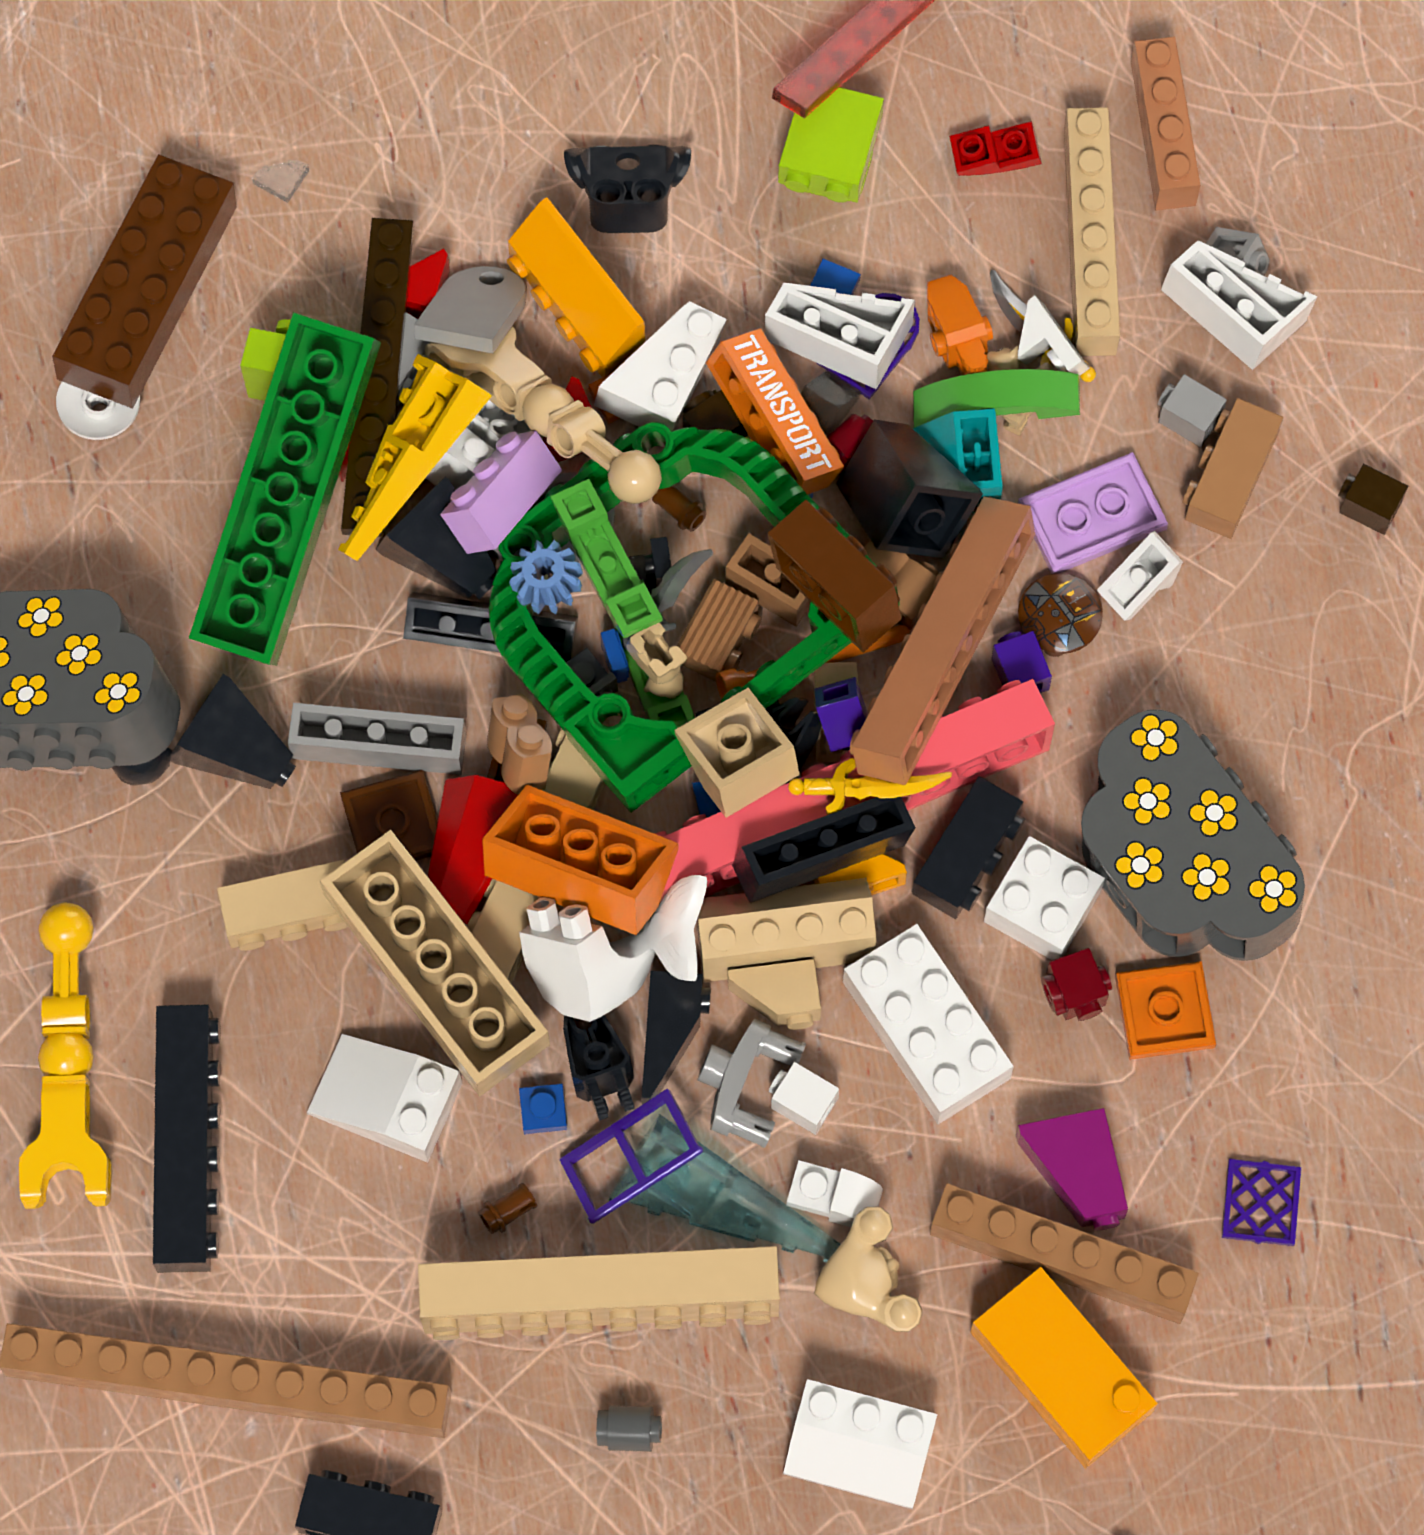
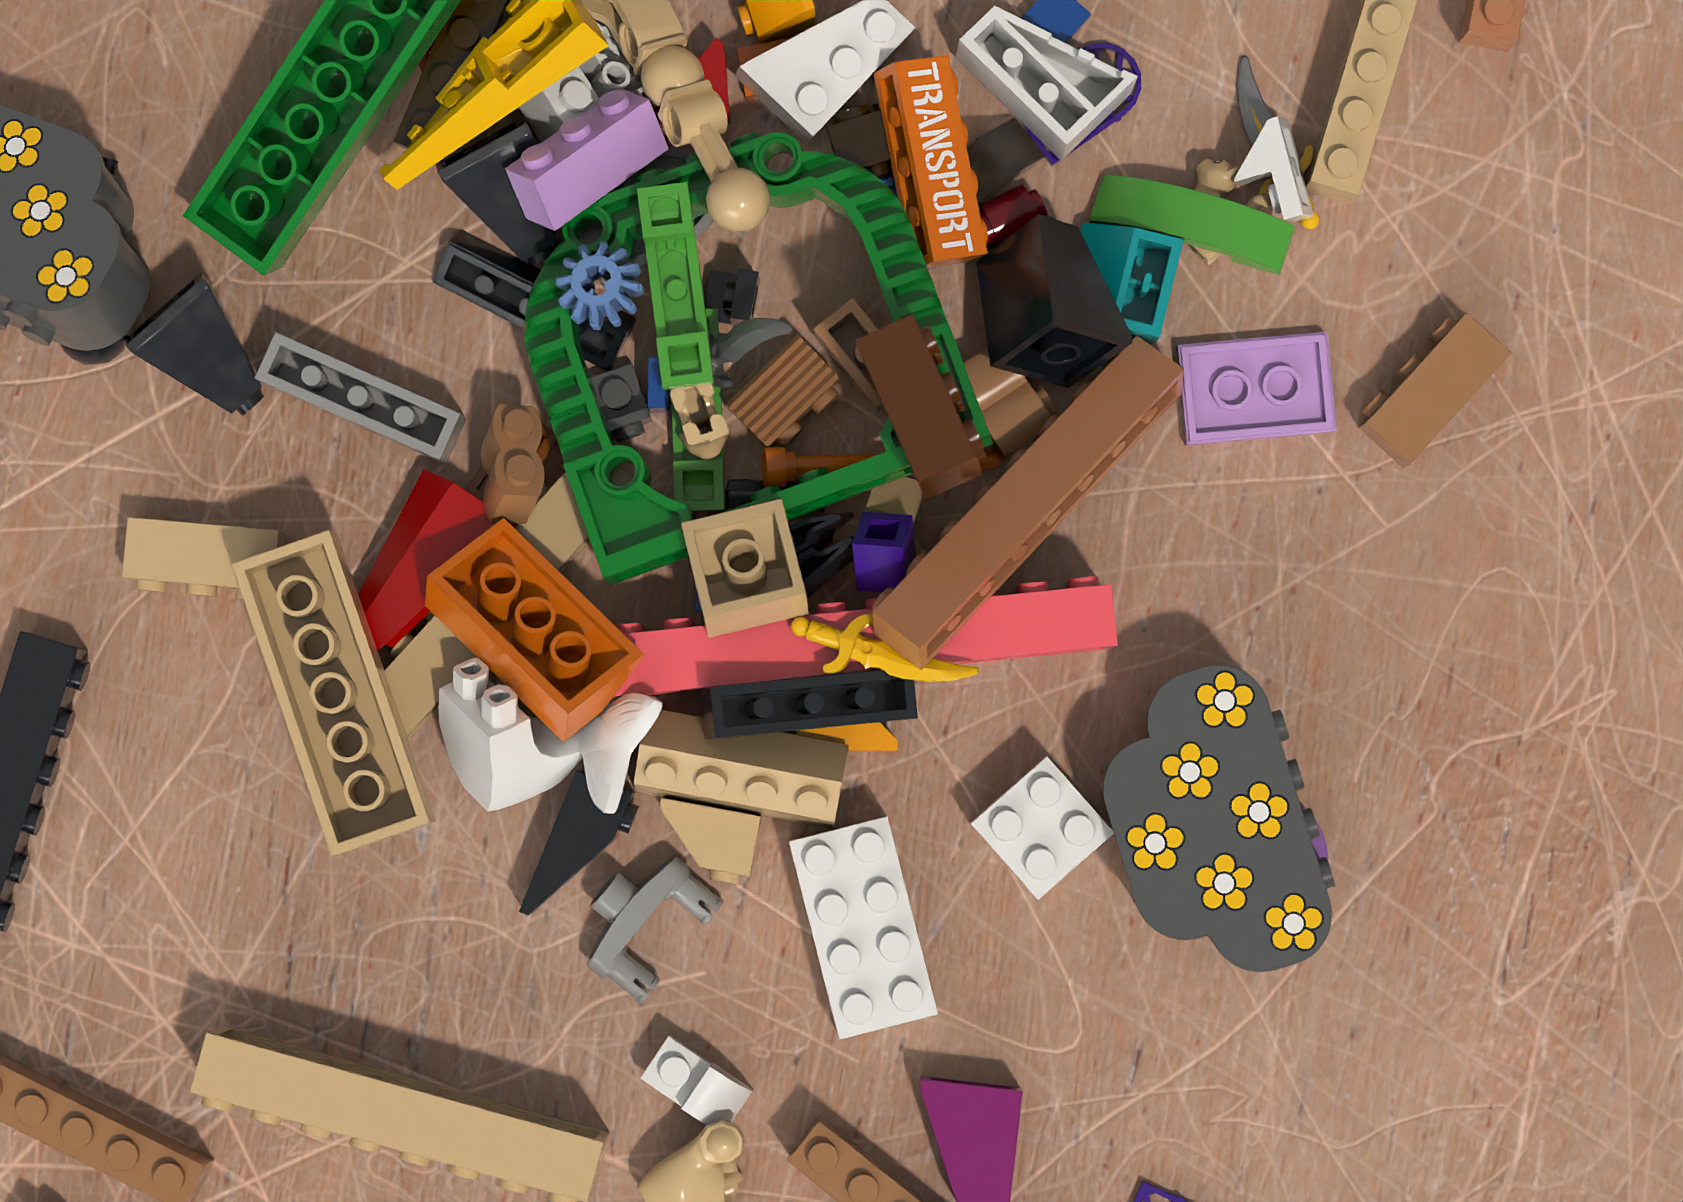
camera: 20 degrees right, 15 degrees up
white slope [307,1034,462,1163] -> none
reddish brown tile [340,770,438,861] -> none
reddish brown pin [478,1183,538,1234] -> none
blue plate [519,1084,567,1135] -> none
dark purple window [559,1088,703,1224] -> none
black hinge [563,1015,635,1121] -> none
clear light blue wedge [609,1114,841,1262] -> none
reddish brown pin [652,485,707,532] -> none
white brick [768,1062,839,1135] -> none
black brick [912,776,1025,919] -> none
orange hinge [927,275,993,375] -> none
dark purple brick [991,631,1052,693] -> none
reddish brown dish [1018,573,1103,657] -> none
dark red brick [1041,948,1112,1021] -> none
white slope [1097,531,1183,621] -> none
orange tile [1115,961,1216,1060] -> none
light grey brick [1157,374,1227,447] -> none
white wedge [1161,240,1317,370] -> none
light grey bracket [1206,227,1270,275] -> none
dark brown brick [1338,463,1409,535] -> none

